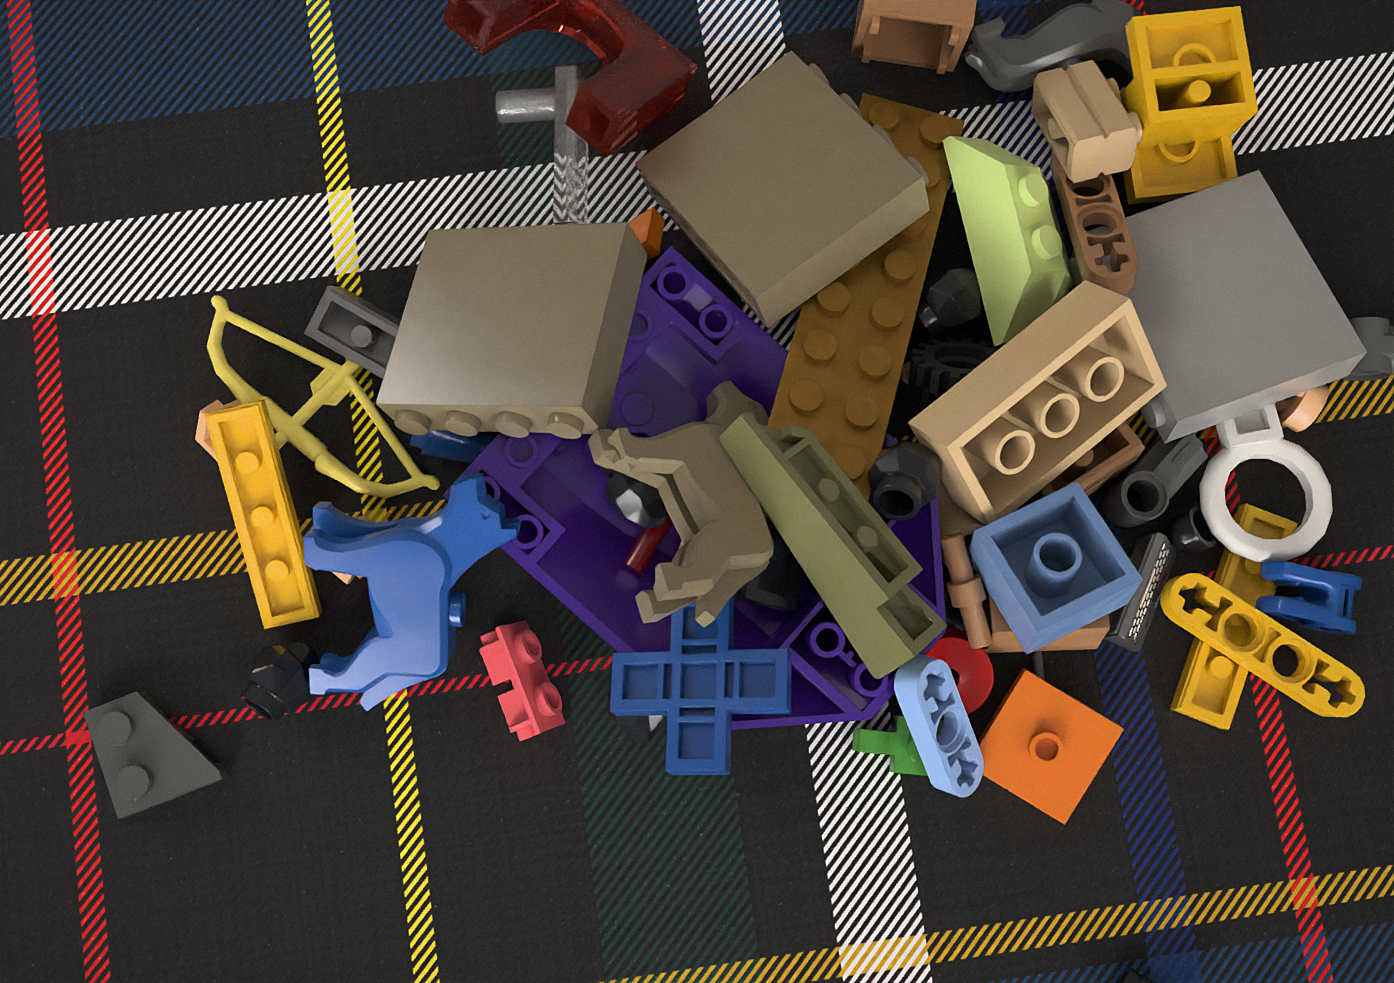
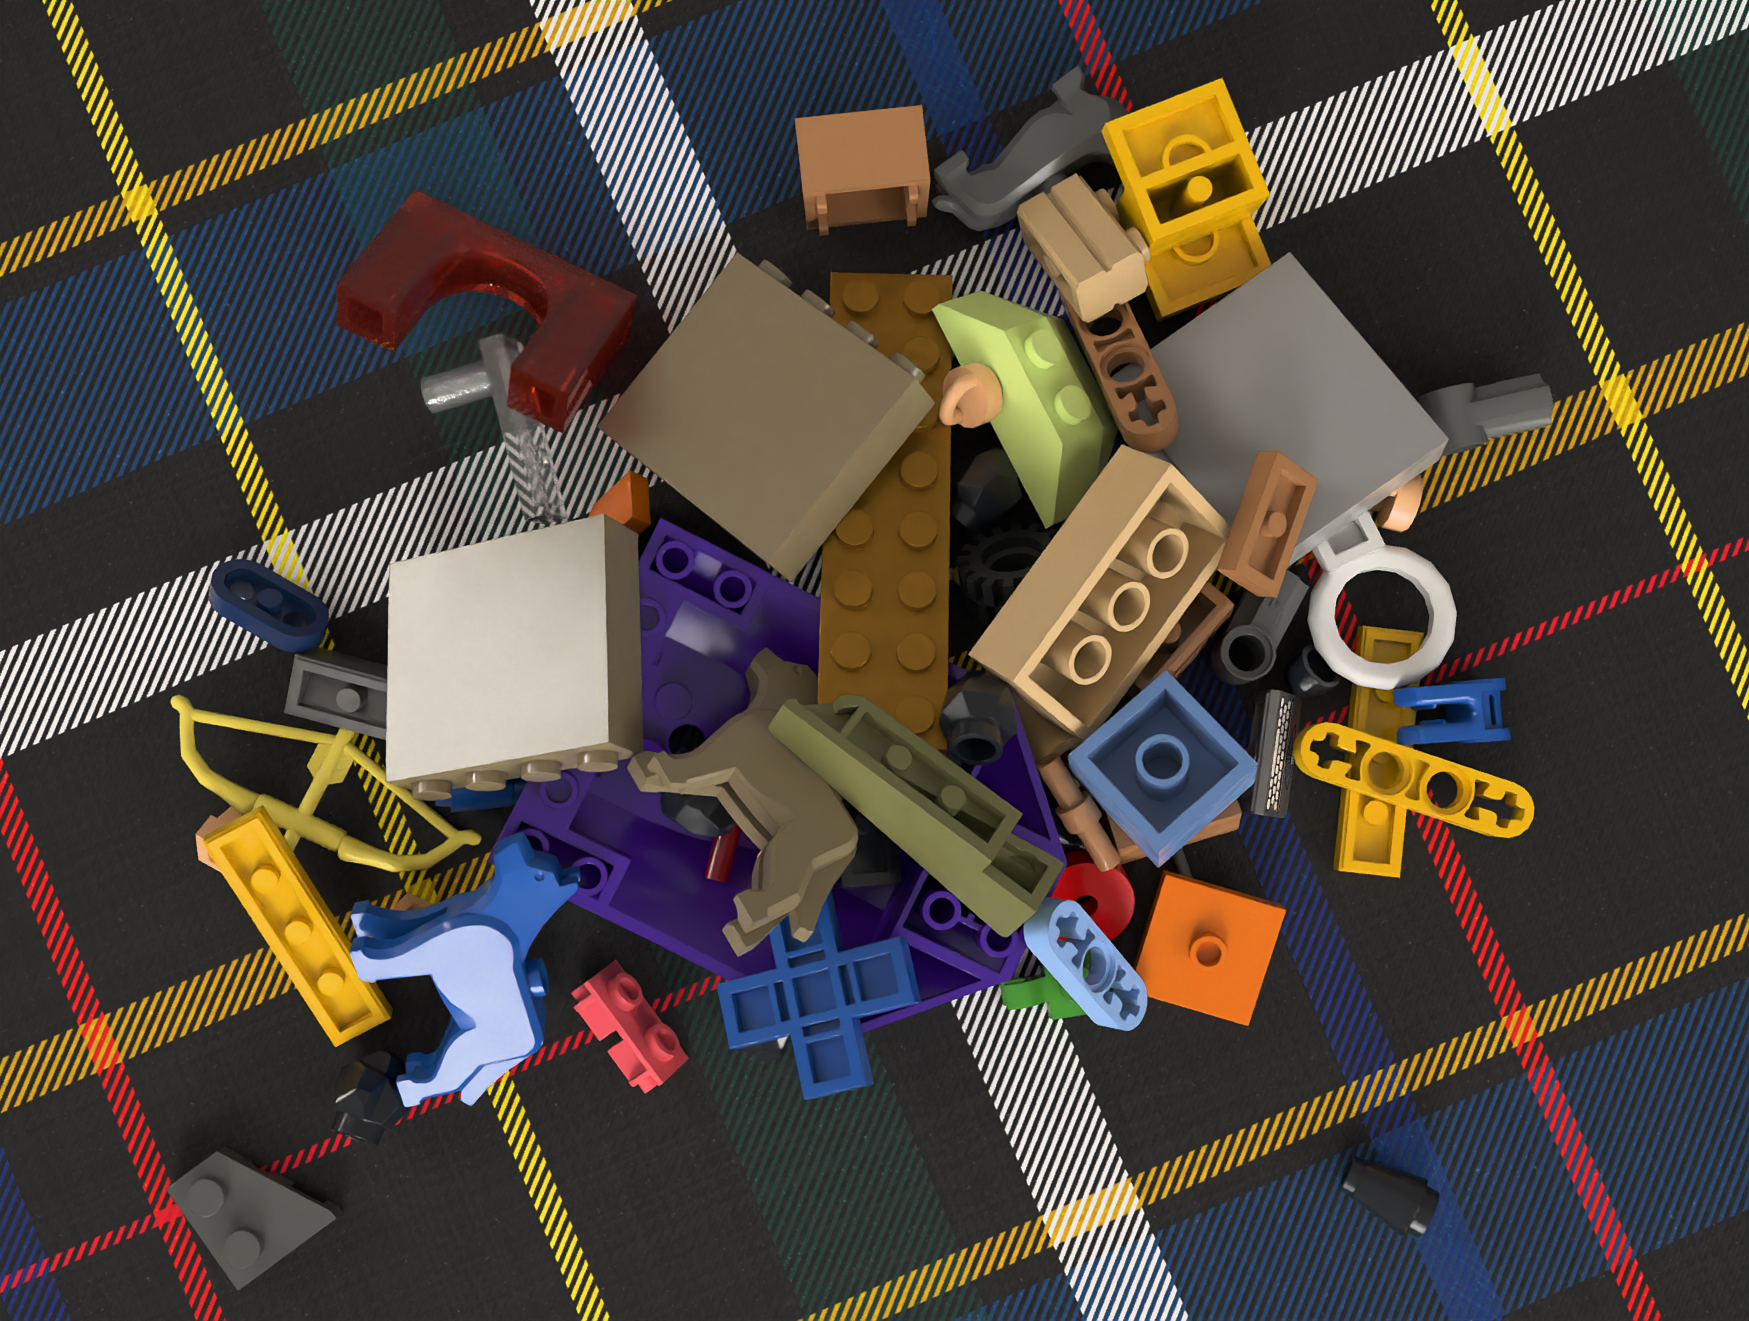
camera: 15 degrees left, 5 degrees up
none -> dark blue plate [209,559,329,653]
none -> light nougat tile [939,362,1003,428]
none -> medium nougat plate [1216,450,1318,598]

